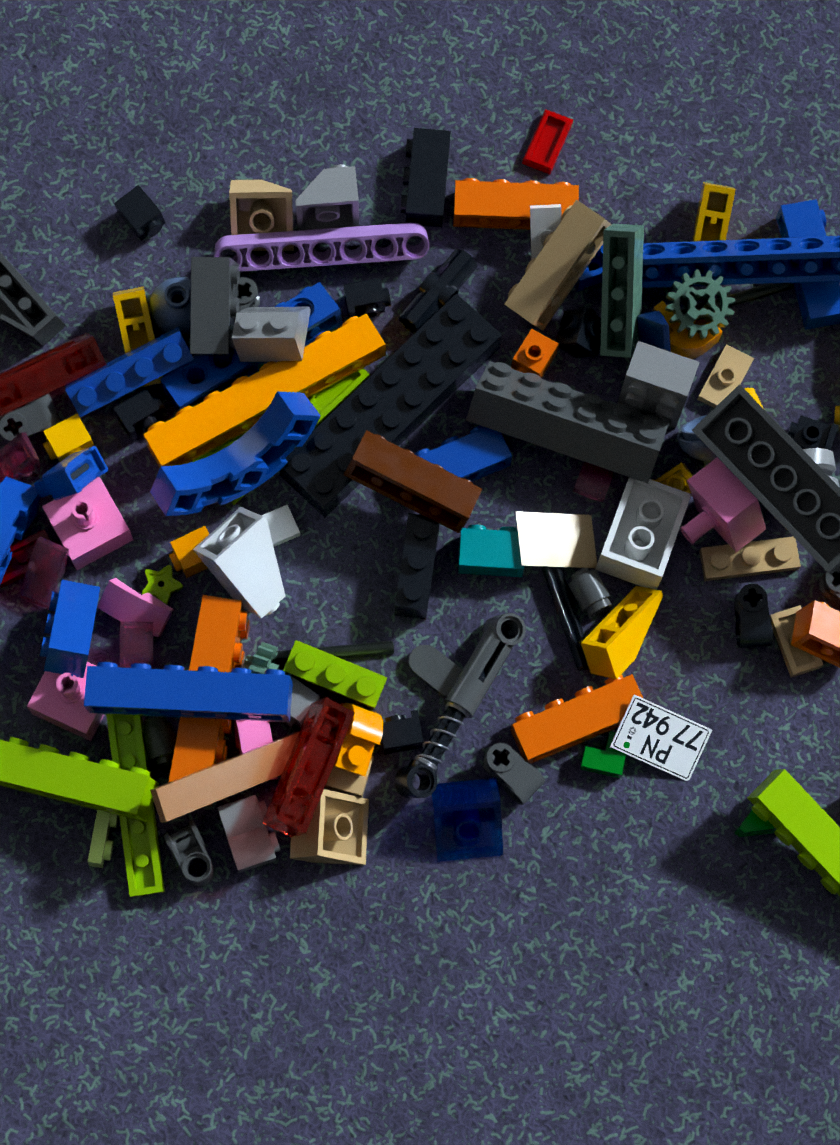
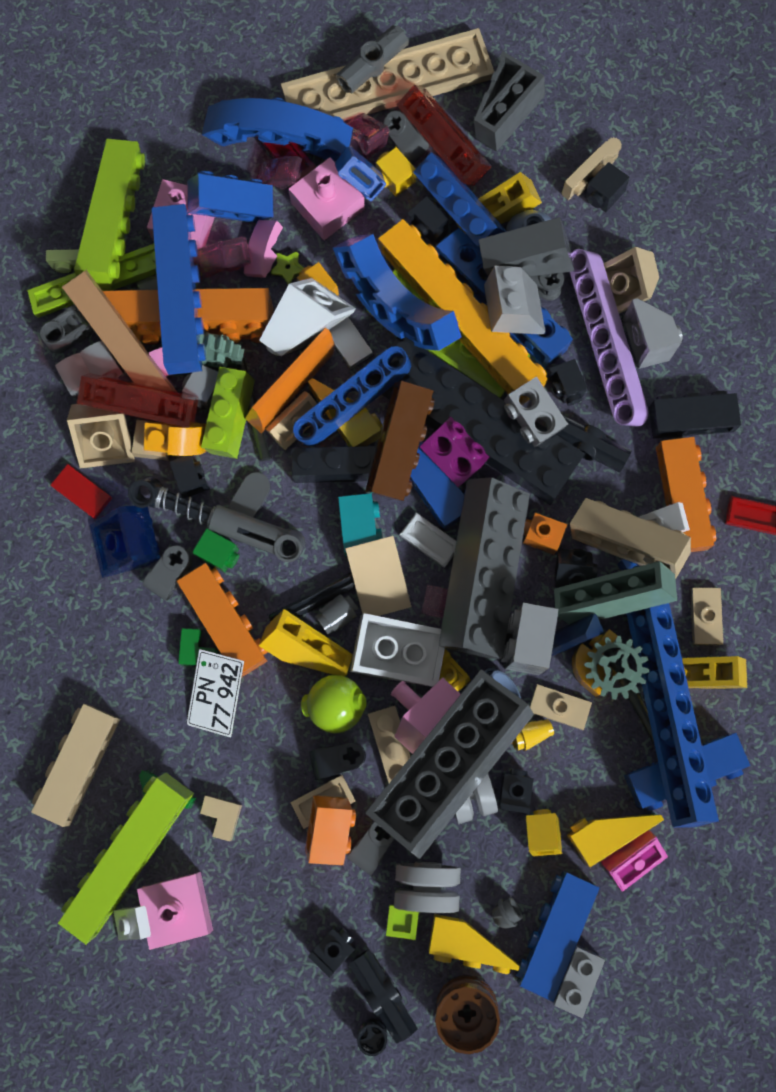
camera: 85 degrees right, 5 degrees up
none -> tan brick [31,704,121,827]
none -> red tile [50,464,112,519]
none -> green brick [192,528,240,573]
none -> tan piece [200,795,242,841]
none -> orange slope [245,328,334,434]
none -> tan plate [265,391,317,450]
none -> blue beam [293,346,411,447]
none -> lime brick [301,675,366,733]
none -> yellow slope [308,378,383,447]
none -> white tile [400,513,457,568]
none -> magenta brick [420,417,489,487]
none -> light grey brick [504,376,568,447]
none -> tan hinge [562,137,622,200]
none -> tan plate [690,588,723,645]

